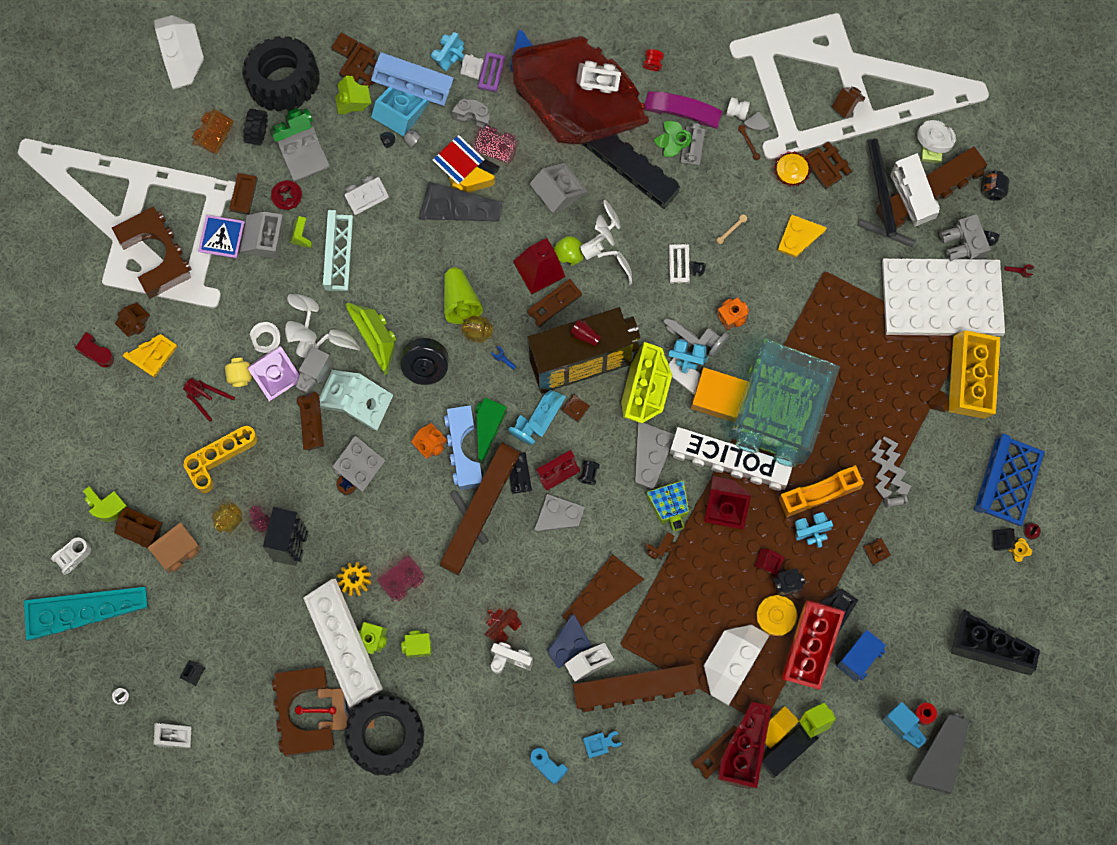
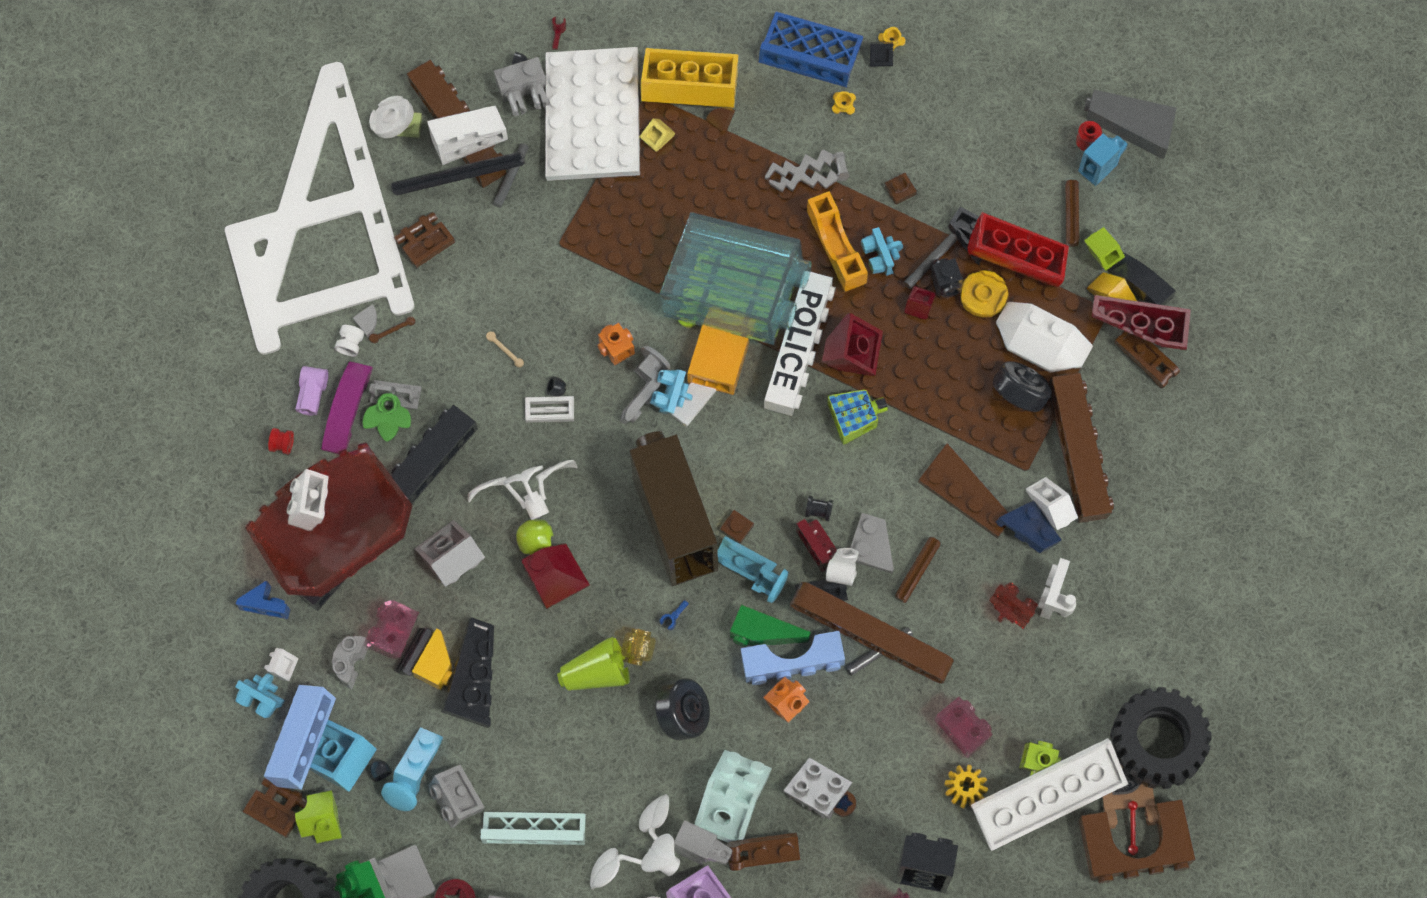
camera: 90 degrees left, 5 degrees down
lime tile [289,216,312,248] -> none
reddish brown plate [331,32,358,59] -> none
lime wedge [345,303,396,375] -> none
lime brick [401,631,432,658] -> none
light grey hinge [404,130,421,147] -> none
sticker [433,135,484,184] -> none
medium lavender tile [478,52,505,93] -> none
reddish brown plate [527,279,582,327] -> none
dark azure leg [530,748,569,785] -> none
dark red cone [570,319,601,347] -> none
dark azure plate [583,731,622,759] -> none
neon yellow wedge [621,342,672,423] -> none
light grey wing [635,423,675,490] -> none
reddish brown bracket [644,532,676,560] -> none
yellow piece [774,151,812,186] -> none
yellow wing [778,215,827,258] -> none
reddish brown bracket [832,86,866,118] -> none
blue container [837,630,886,682] -> none
black wedge [951,609,1040,676] -> none
black head [983,171,1010,201] -> none
dark red hinge [1024,523,1041,540] -> none
none -> lavender piece [296,366,328,416]
none -> medium azure piece [381,727,443,811]
none -> light yellow slope [639,118,675,152]
none -> white piece [826,548,859,586]
none -> yellow plate [832,91,856,115]
none -> reddish brown axle [895,537,941,603]
none -> dark grey bar [904,233,958,289]
none -> black wheel [993,361,1052,412]
none -> reddish brown axle [1065,180,1079,247]

